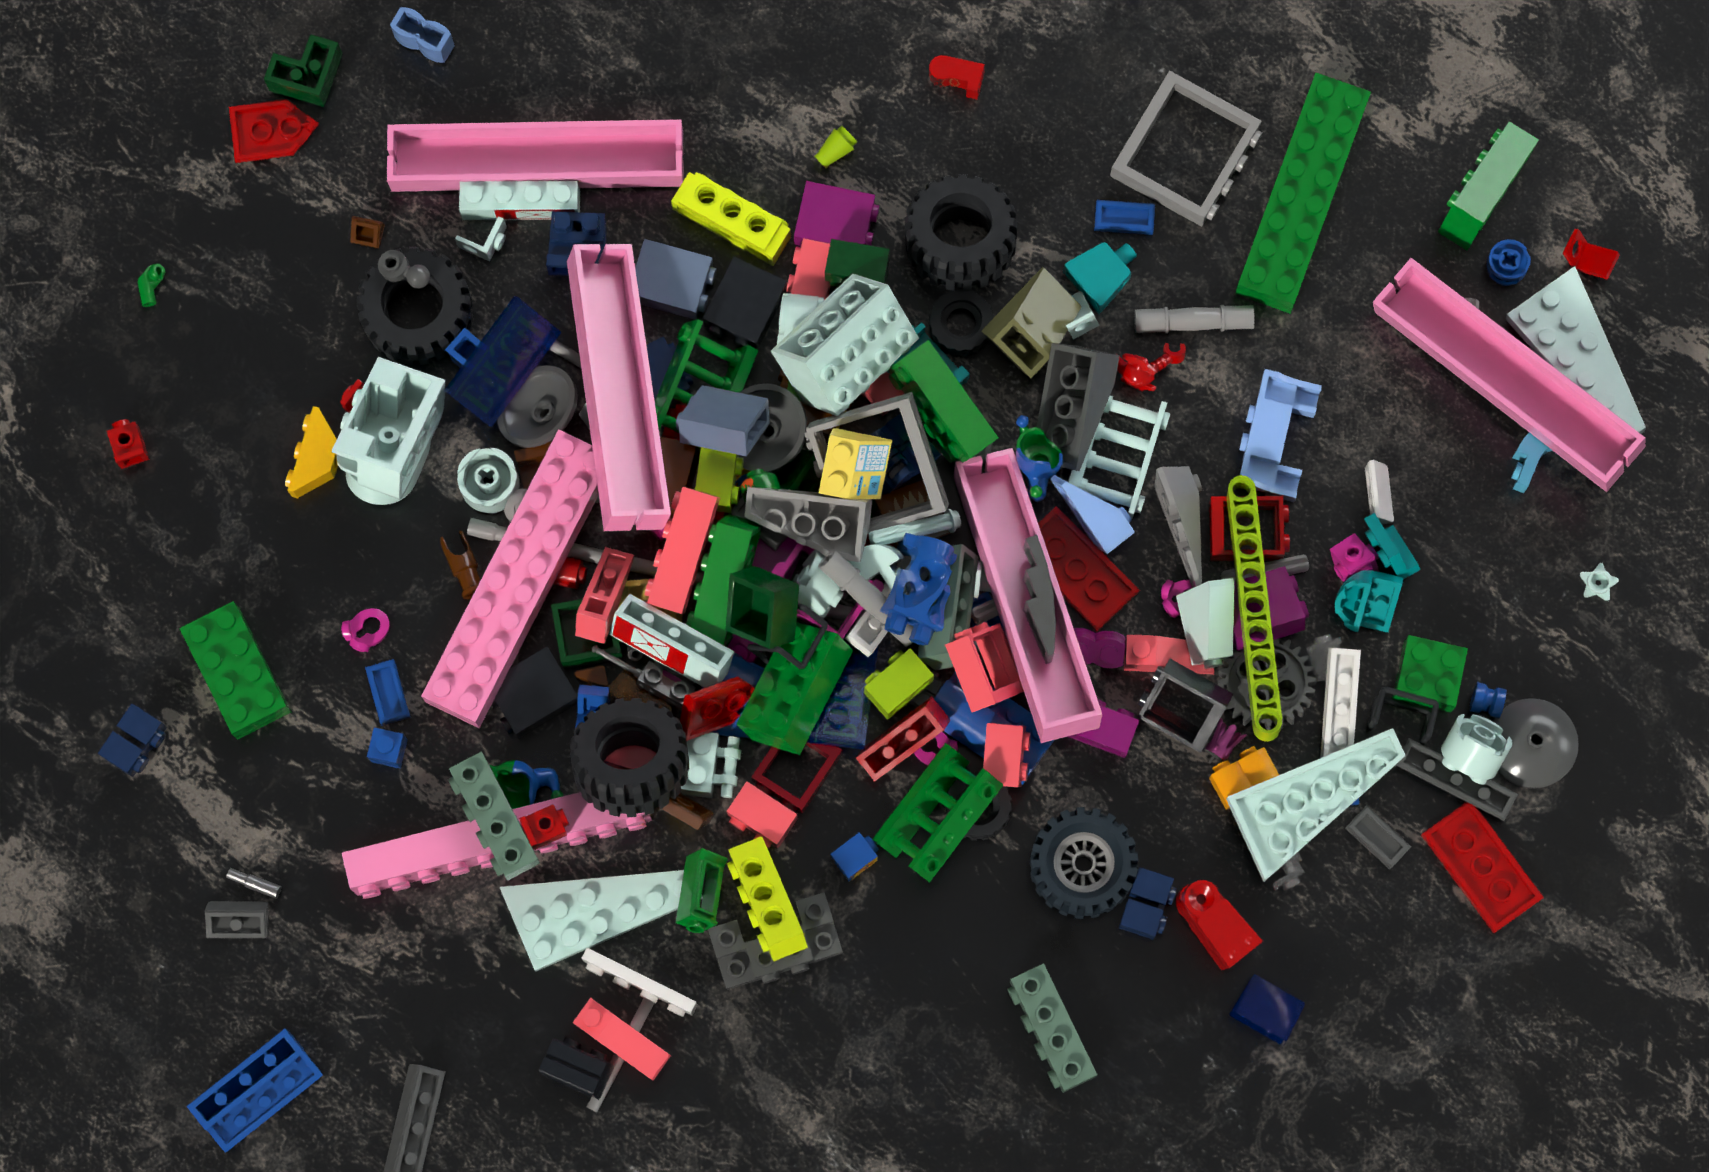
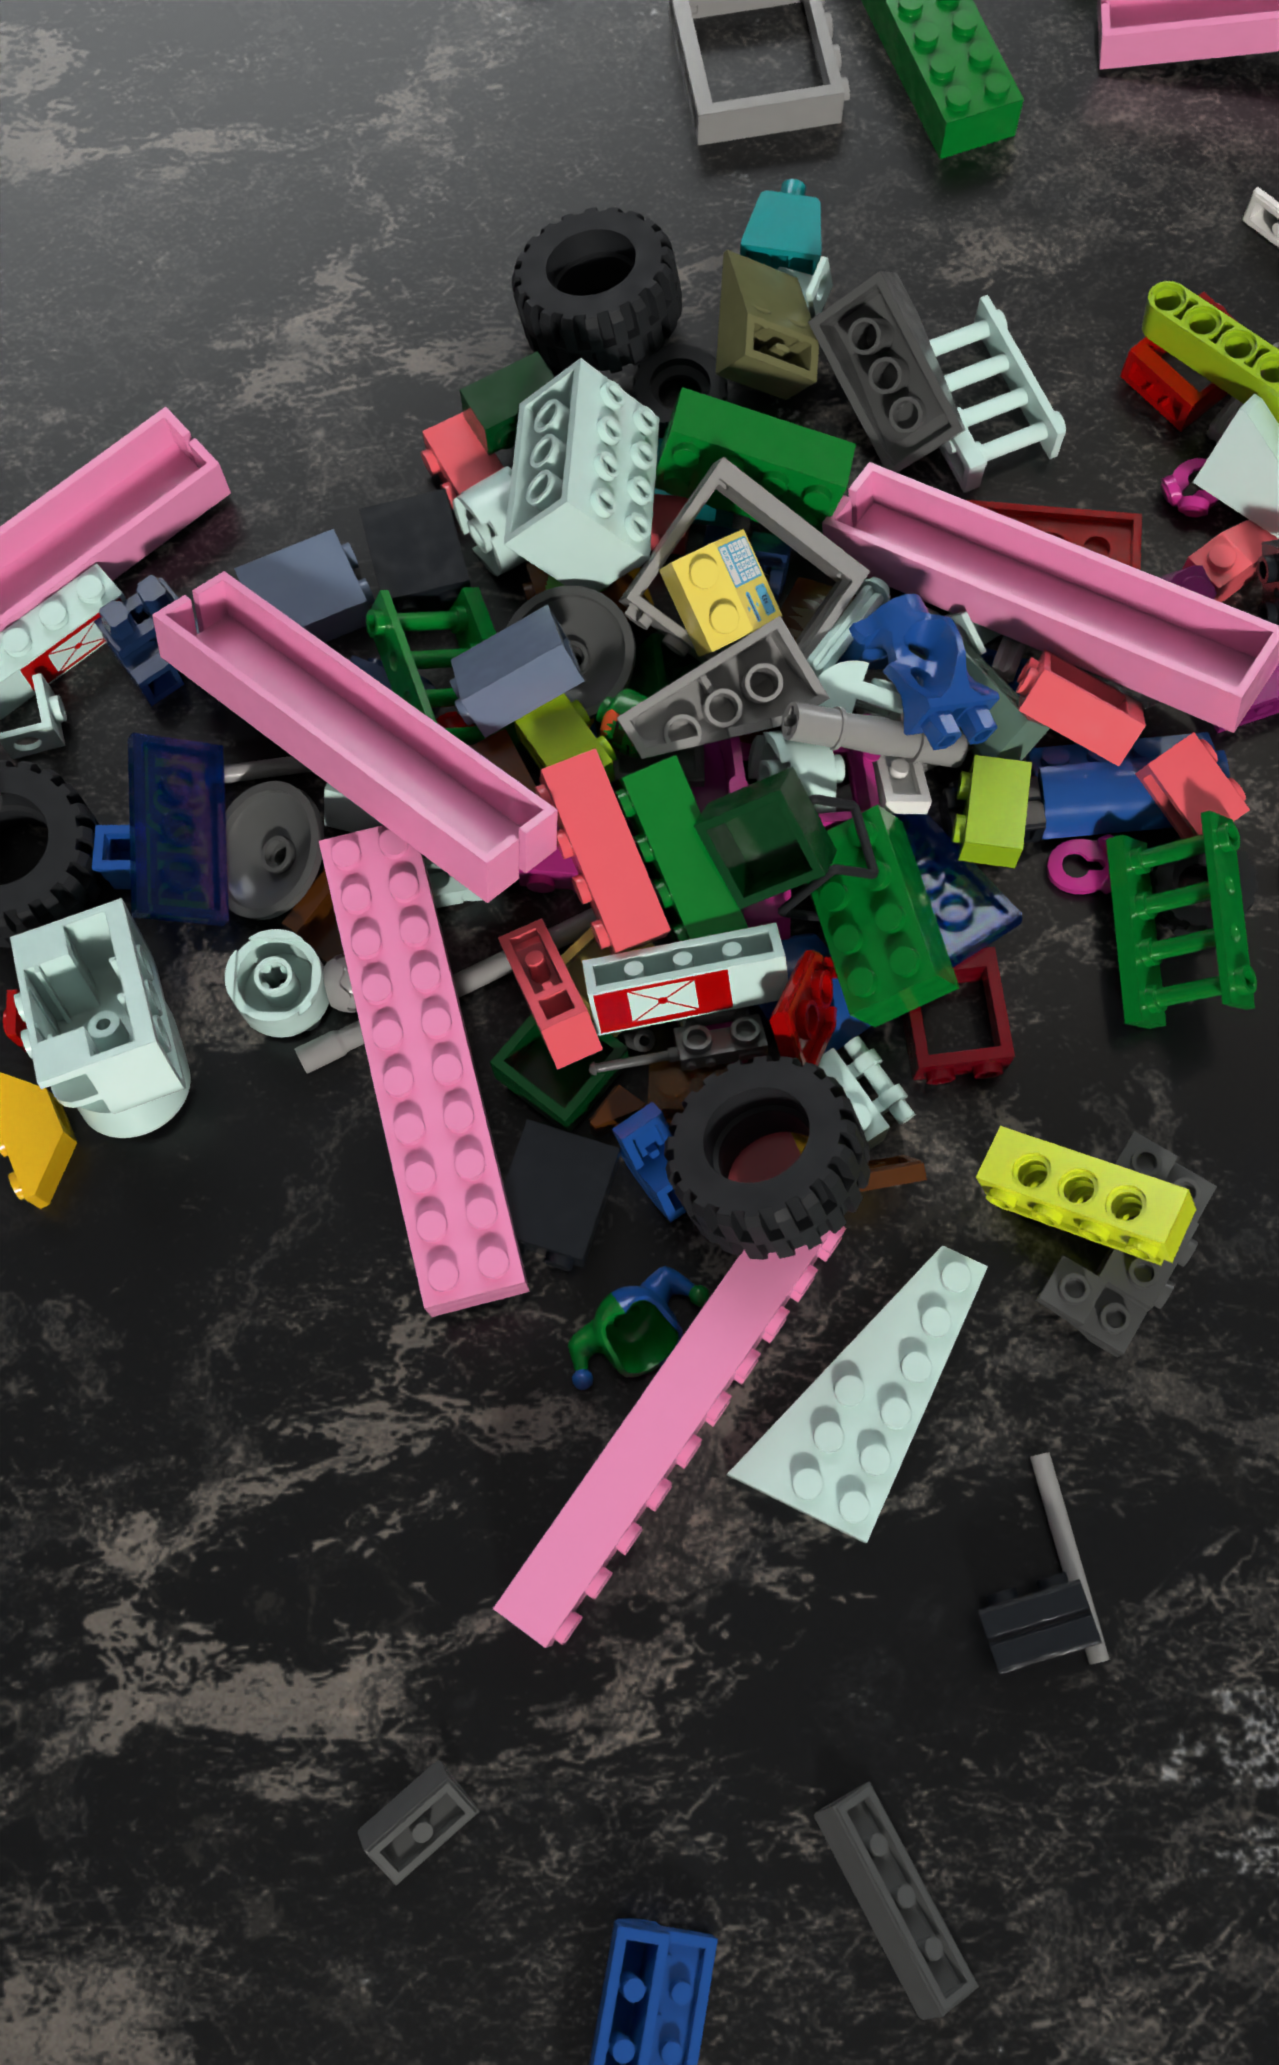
camera: 40 degrees left, 5 degrees down
dark blue piece [97,704,167,777] -> none
green brick [179,601,291,740] -> none
flat silver pin [226,868,281,899] -> none
dark pink piece [341,608,390,652] -> none
blue tile [365,659,411,726] -> none
blue brick [367,728,408,769] -> none
reddish brown piece [440,530,481,599] -> none
sand green brick [448,751,540,880] -> none
red brick [519,804,570,850] -> none
red brick [553,557,587,589] -> none
coral slope [573,998,671,1080] -> none
white plate [581,948,698,1017] -> none
neon yellow brick [671,172,791,266] -> none
green window [676,848,728,933] -> none
coral brick [727,781,798,848] -> none
magenta brick [794,181,880,246] -> none
lime cone [814,125,857,168] -> none
blue brick [830,832,879,882] -> none
red brick [856,697,950,781] -> none
red leg [929,55,985,100] -> none
piece [1016,415,1063,502] -> none
dark grey slope [1023,535,1056,664] -> none
light blue slope [1050,475,1135,554] -> none
blue tile [1094,200,1155,235] -> none
red piece [1117,343,1186,391] -> none
light grey piece [1134,305,1254,333] -> none
light grey wedge [1154,466,1202,588] -> none
light blue bracket [1239,369,1322,502] -> none

